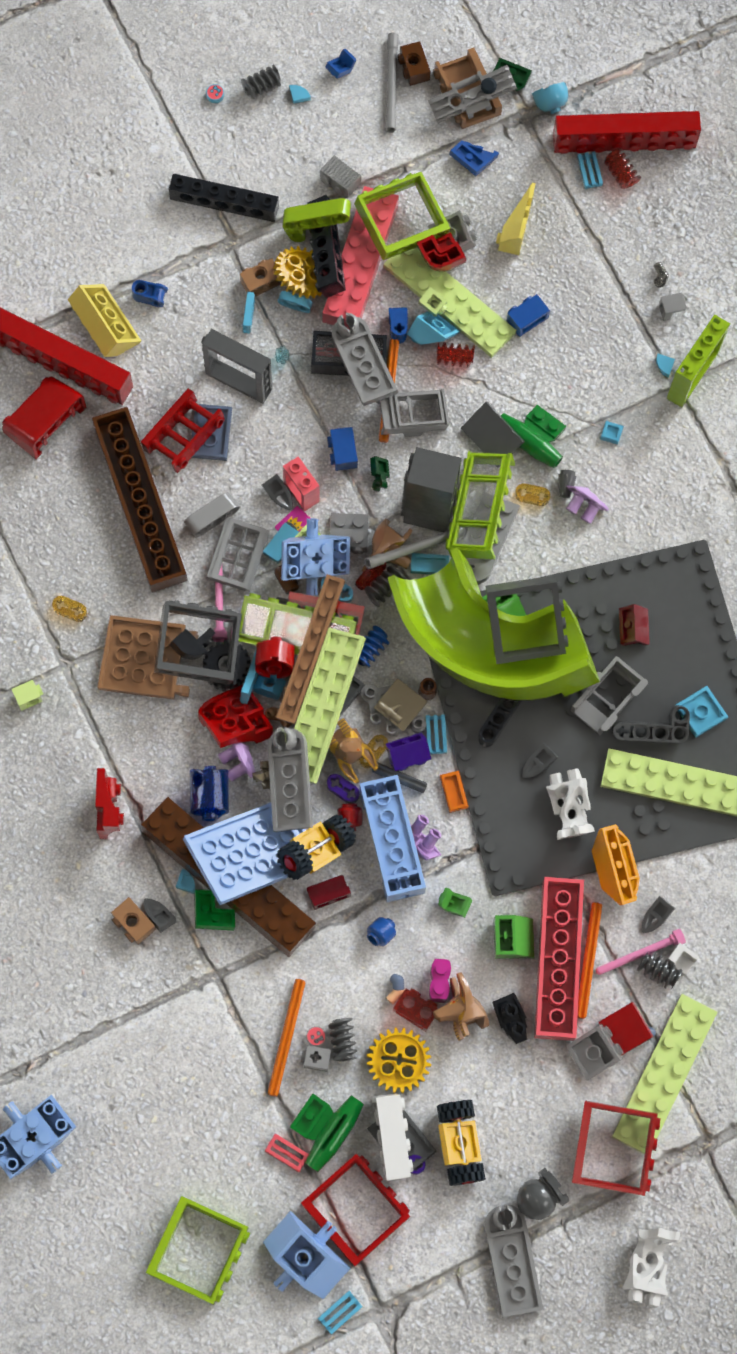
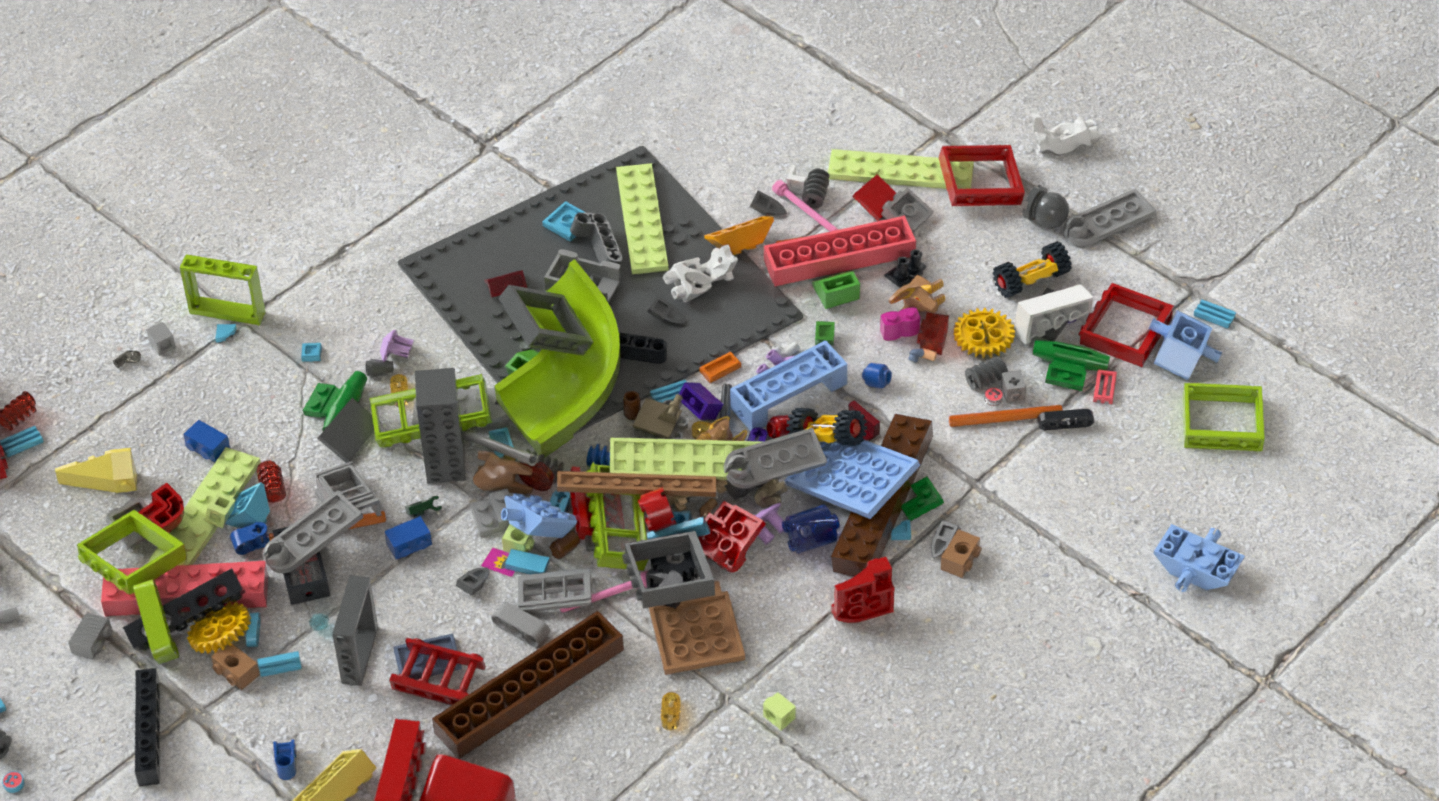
camera: 105 degrees left, 25 degrees down
coral window [283,456,320,511] -> none
blue wing [449,140,499,176] -> none
none -> white arm [771,342,800,358]
none -> black beam [1037,409,1094,430]

